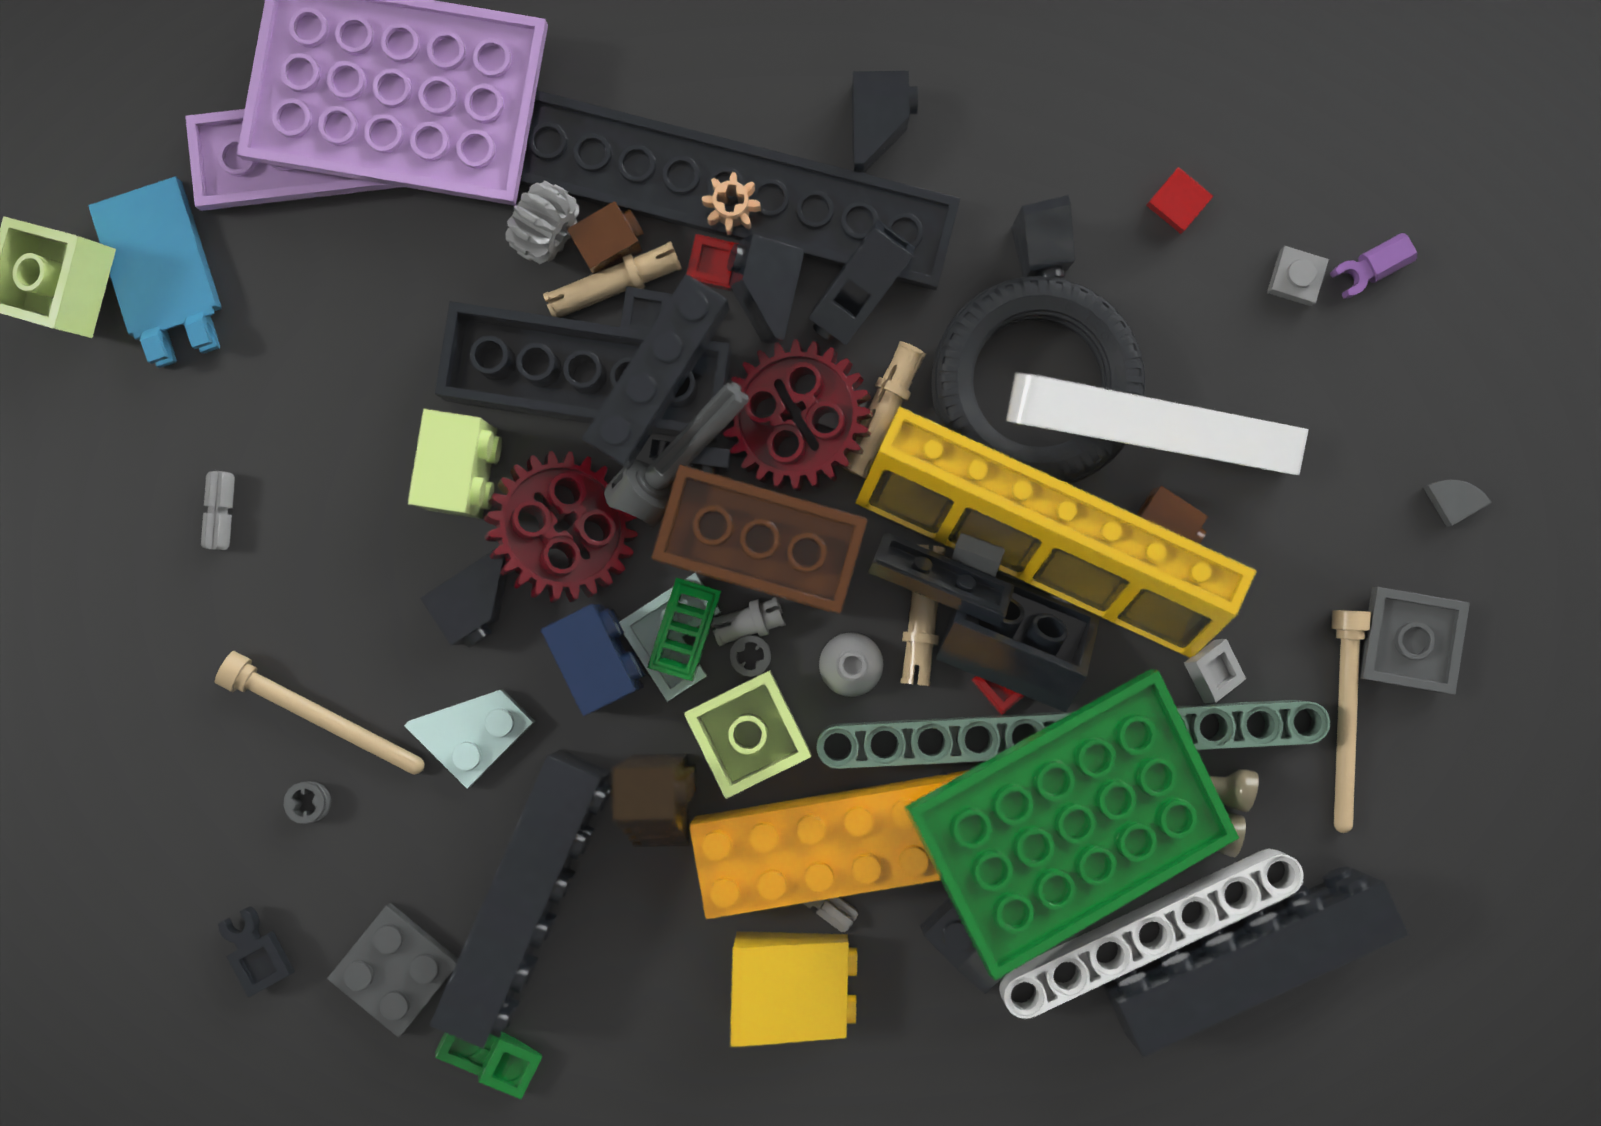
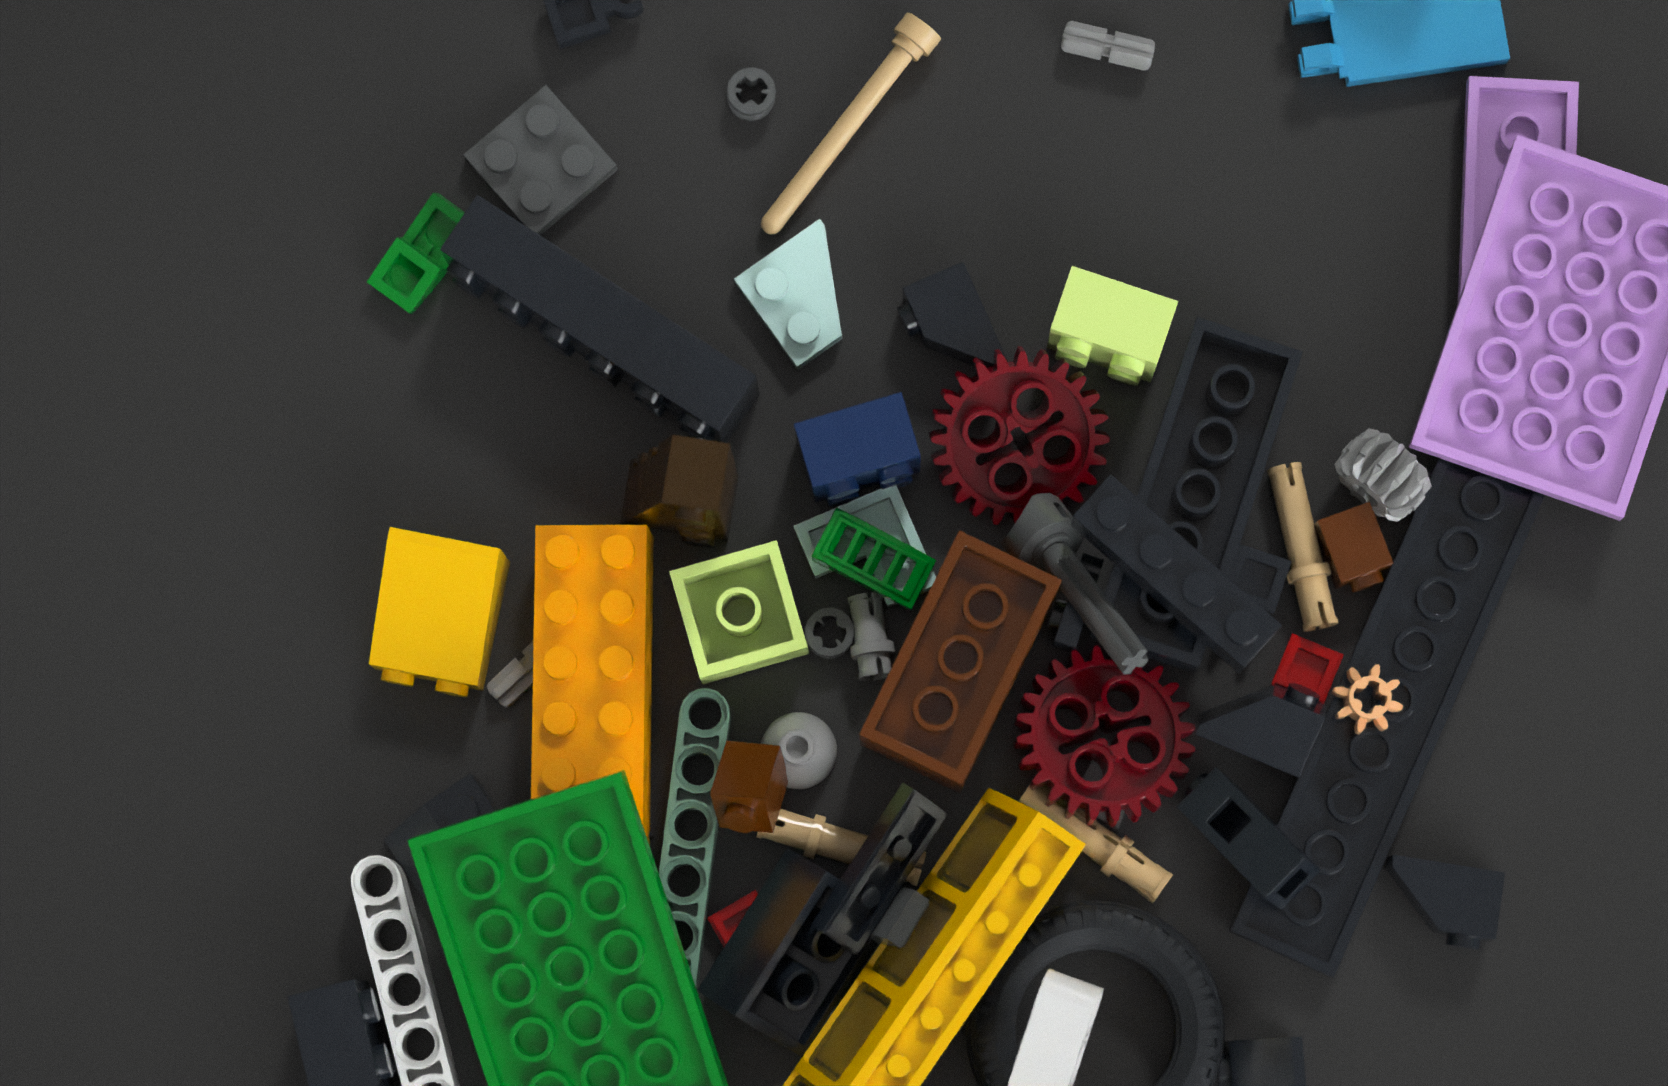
camera: 105 degrees right, 5 degrees down
none -> reddish brown brick [710,741,788,833]

